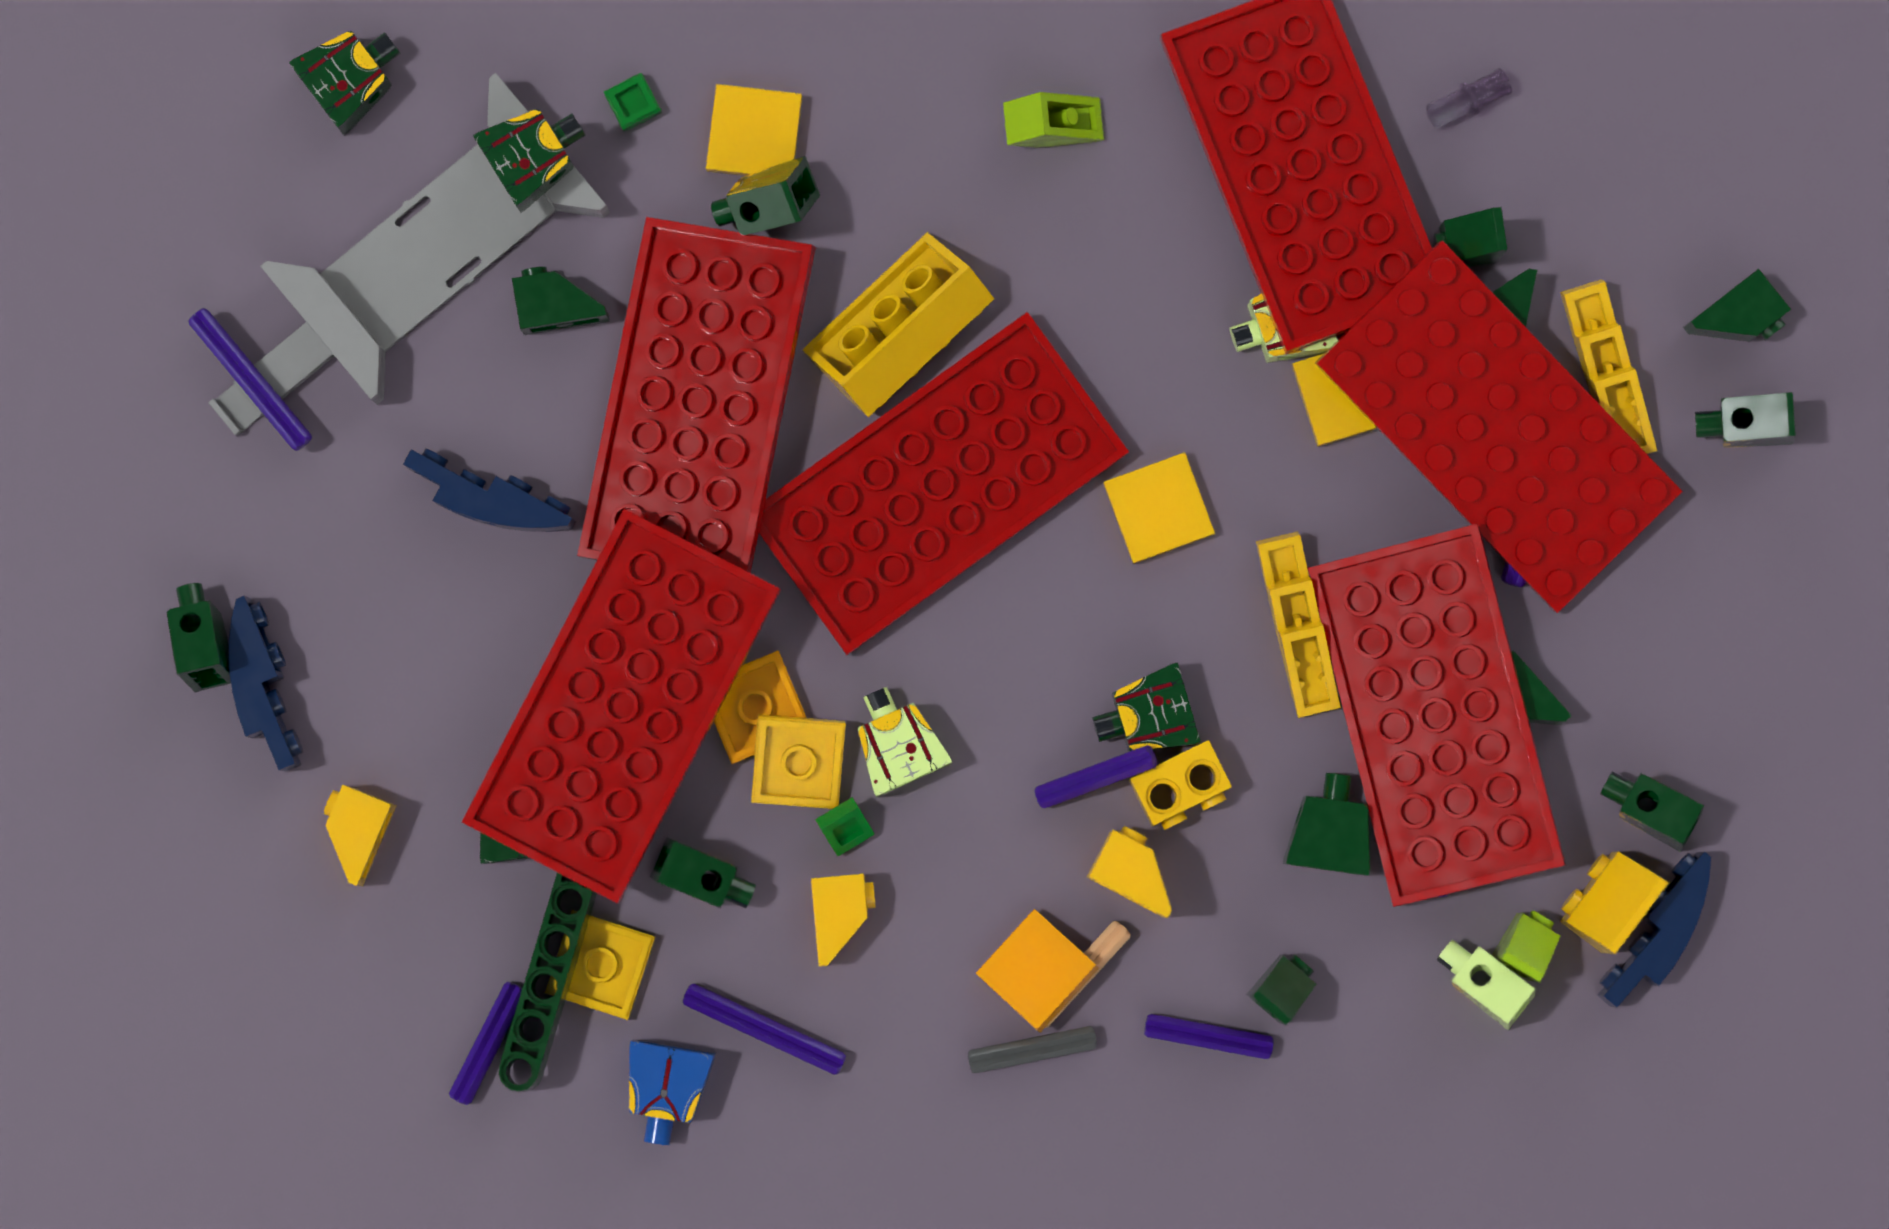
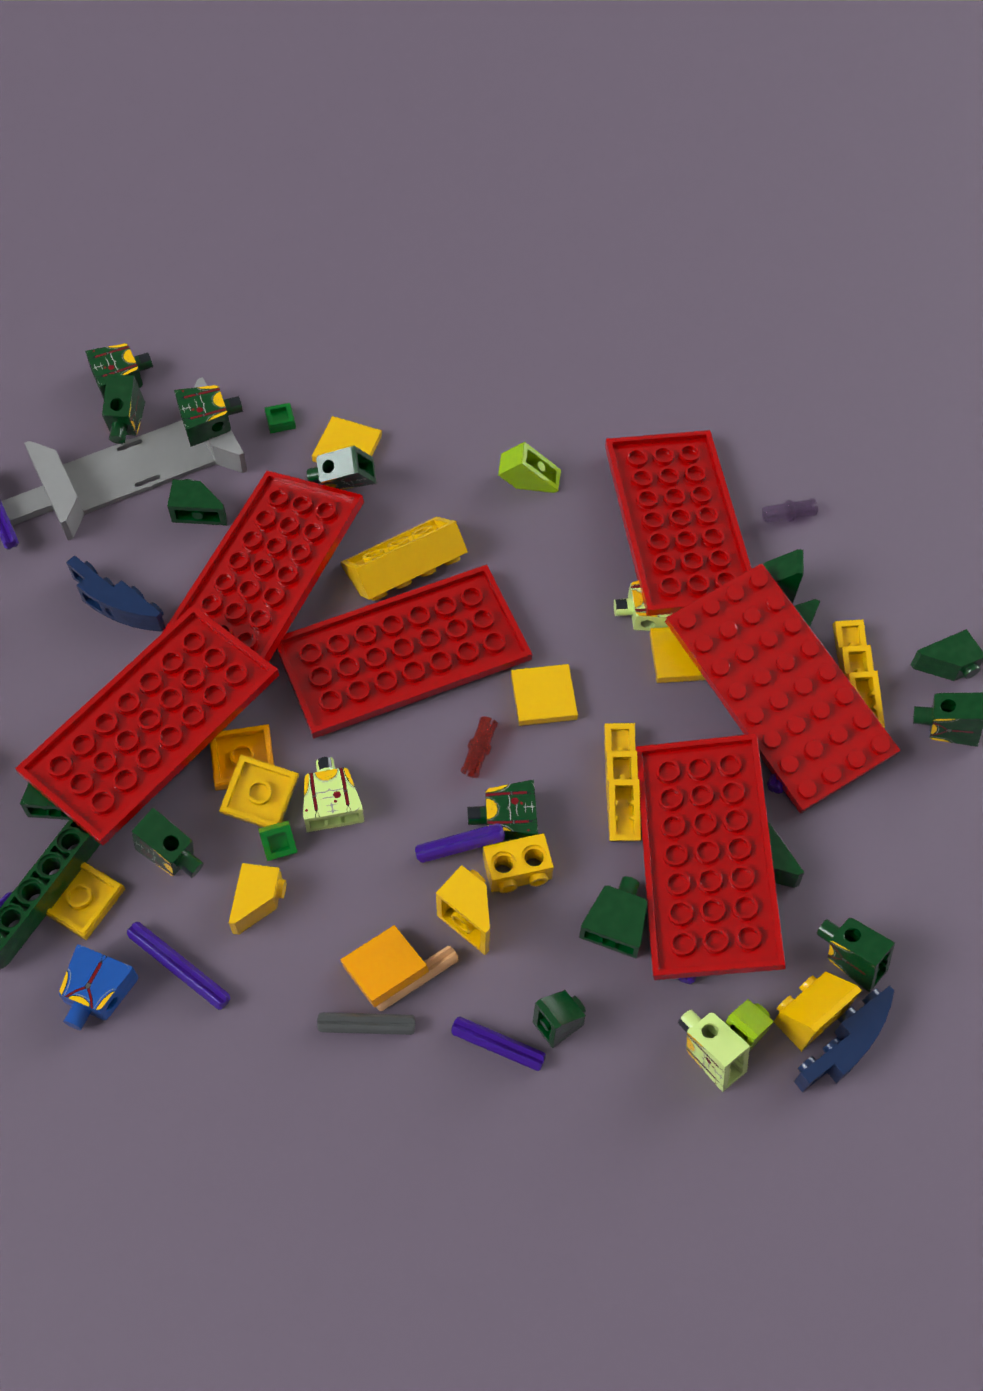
camera: 10 degrees right, 25 degrees down
none -> dark green torso [102,374,145,444]
none -> clear red pin [461,716,498,778]

